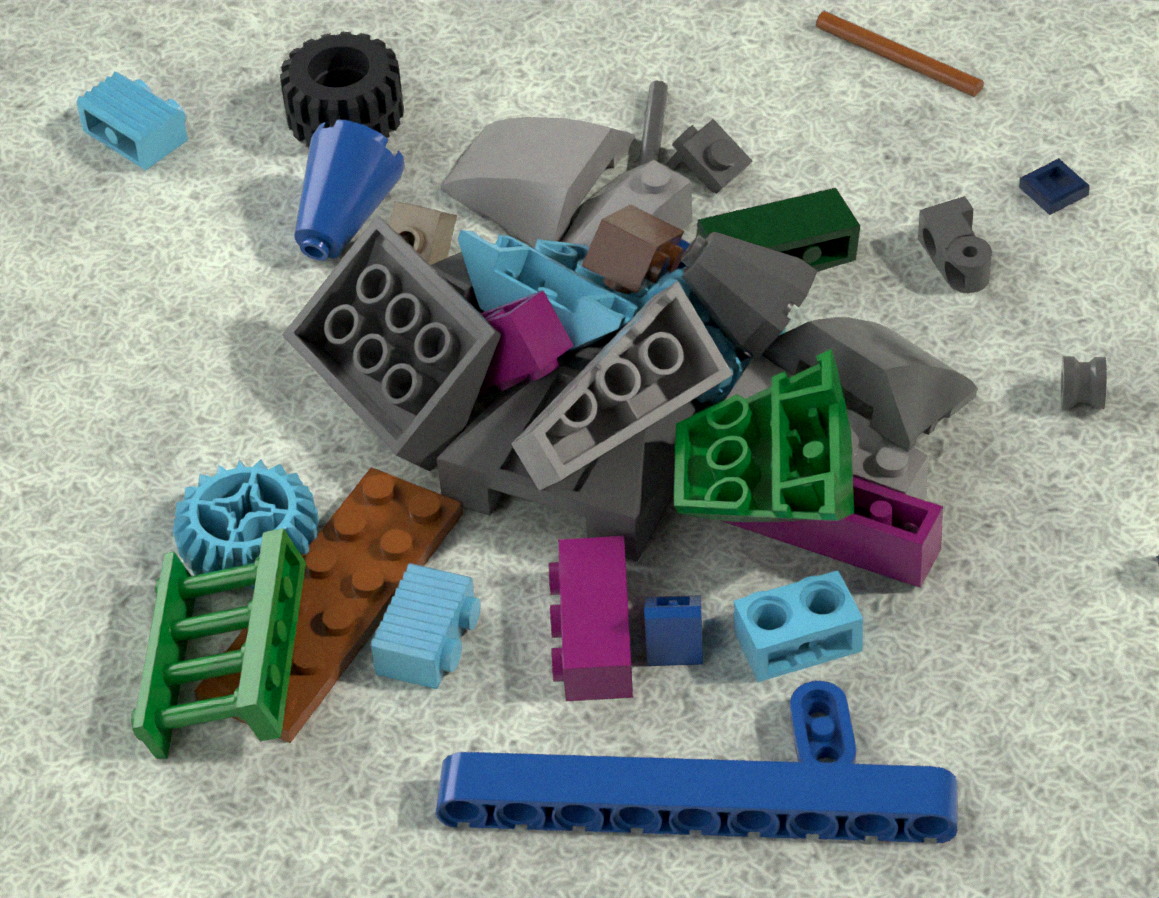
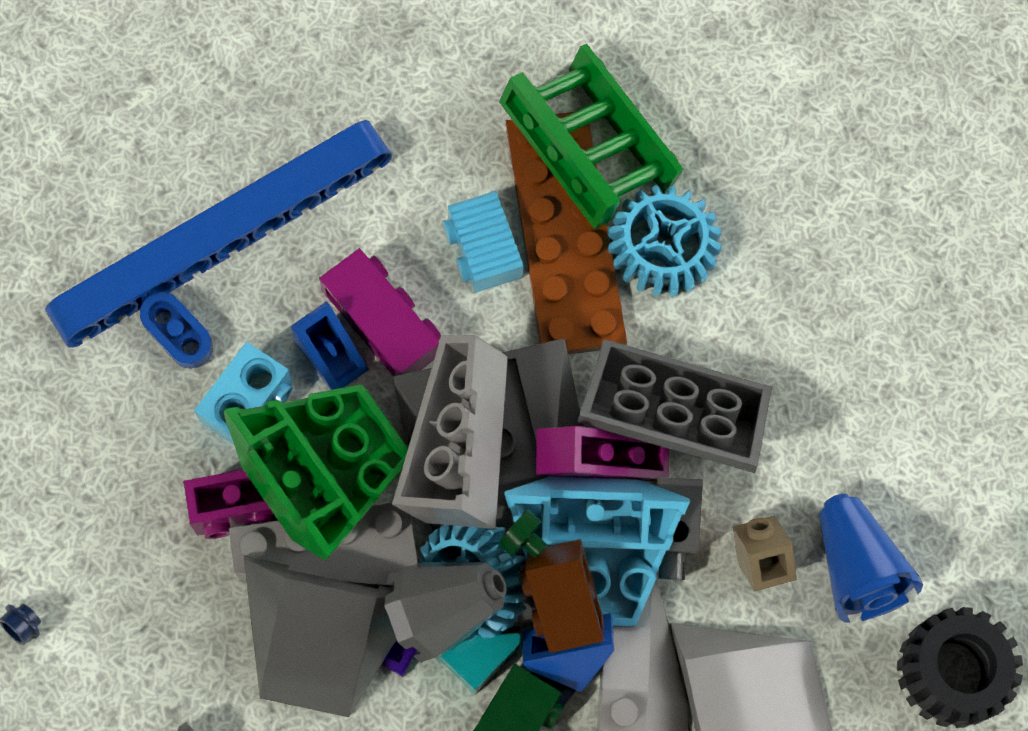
camera: 135 degrees right, 25 degrees up
none -> dark green tile [498,509,547,558]

